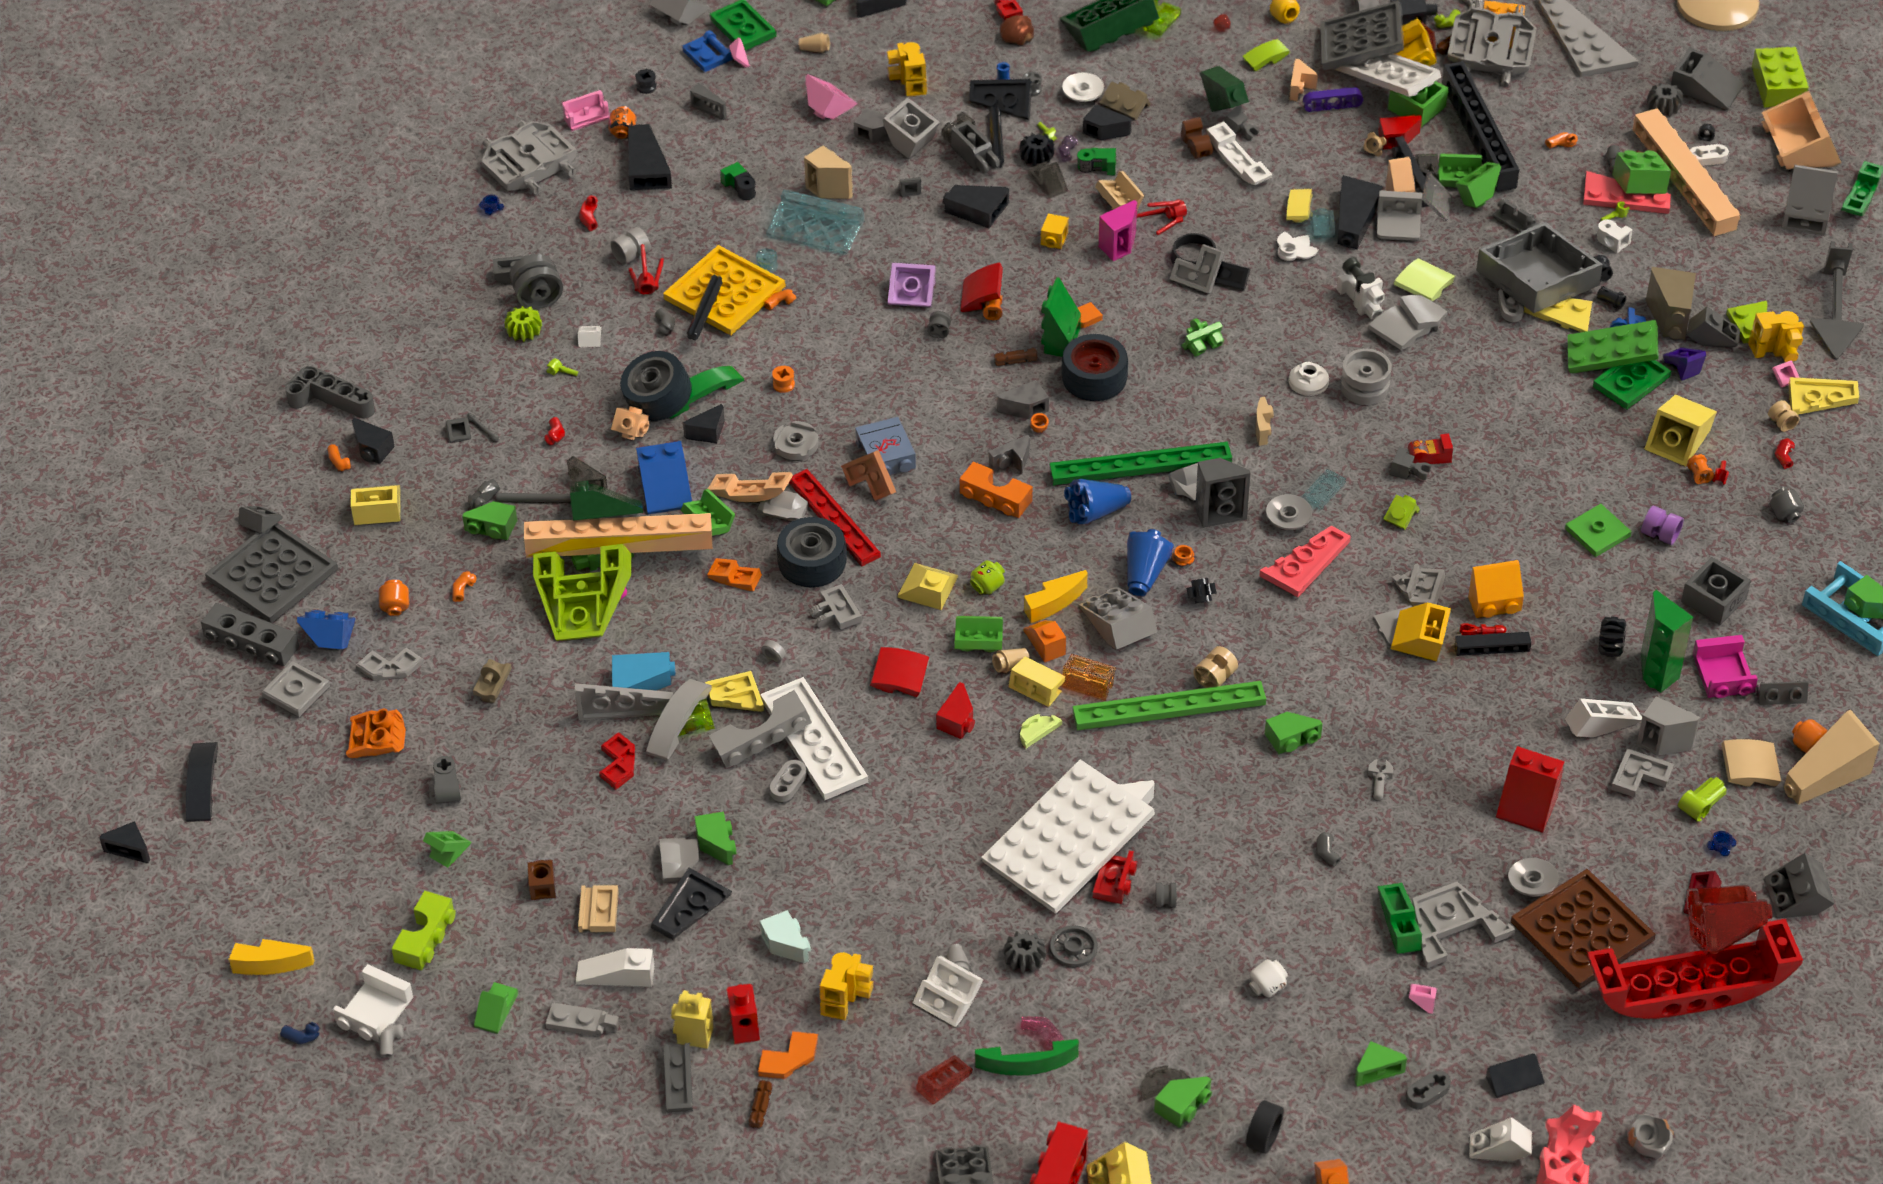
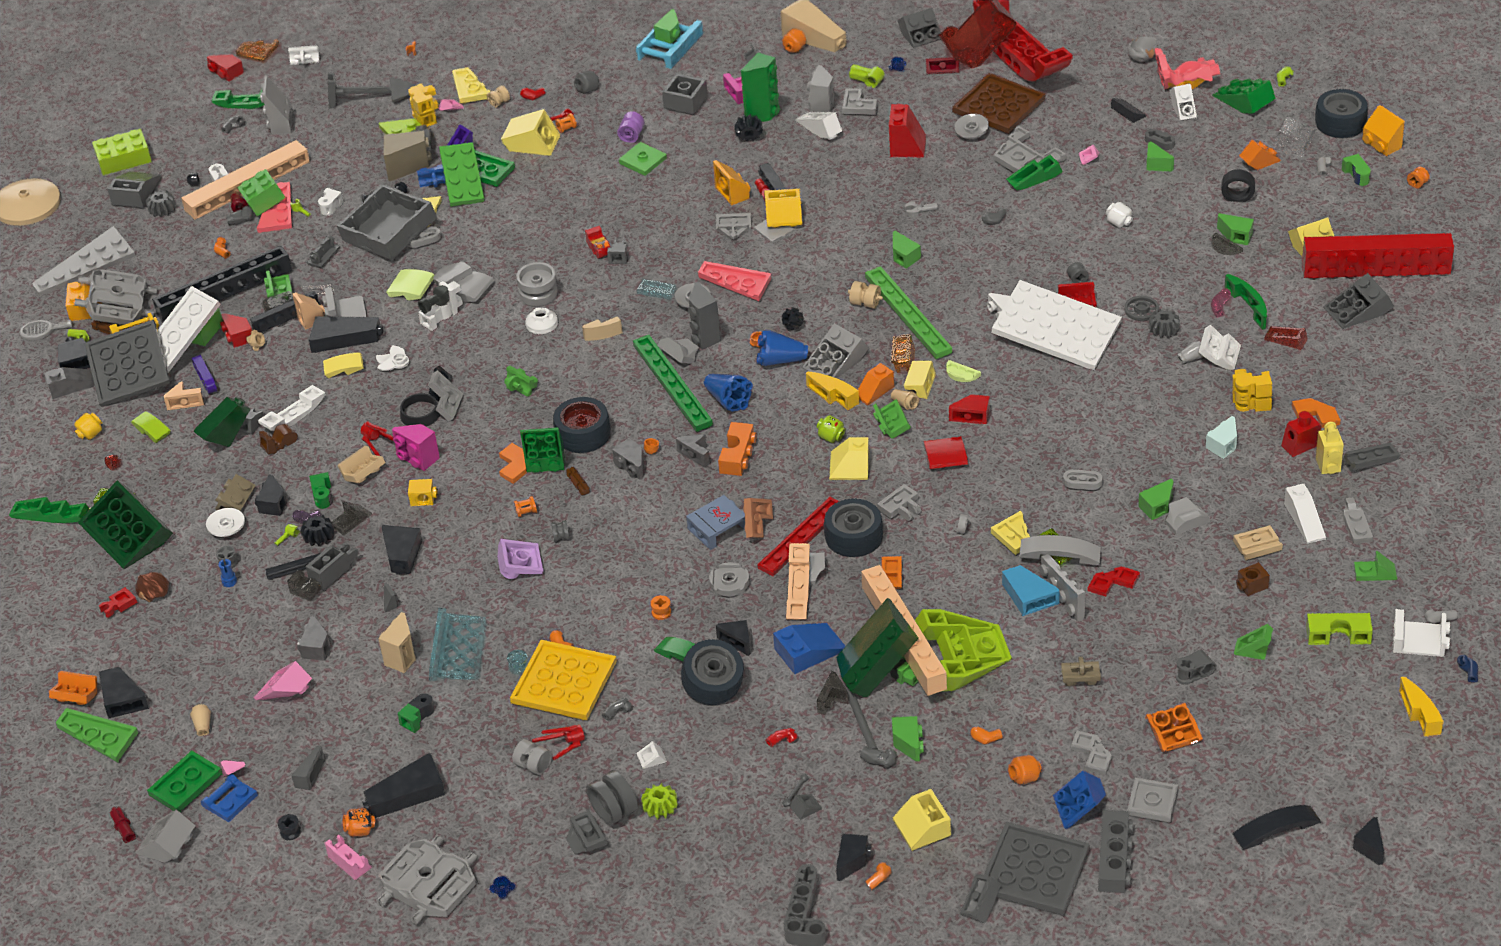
camera: 105 degrees left, 5 degrees down
lime hand [546,358,579,376] -> none
red arm [579,195,598,231] -> none
light nougat brick [611,406,649,440] -> none
black wing [651,867,732,940] -> none
bright green bracket [681,489,735,536] -> none
black axle [687,275,723,341] -> none
light grey arch [709,690,812,768] -> none
reddish brown axle [749,1080,772,1129] -> none
white plate [760,677,868,800] -> none
light grey slope [883,98,940,159] -> none
yellow hips [887,42,927,97] -> none
red slope [960,262,1003,312] -> none
black wing [969,79,1032,120] -> none
clear light blue bracket [1309,208,1336,238] -> none
lime bracket [1383,495,1420,530] -> none
bright green slope [1455,162,1501,208] -> none
tan slope [1721,739,1781,786] -> none
light nougat windscreen [1761,91,1841,169] -> none

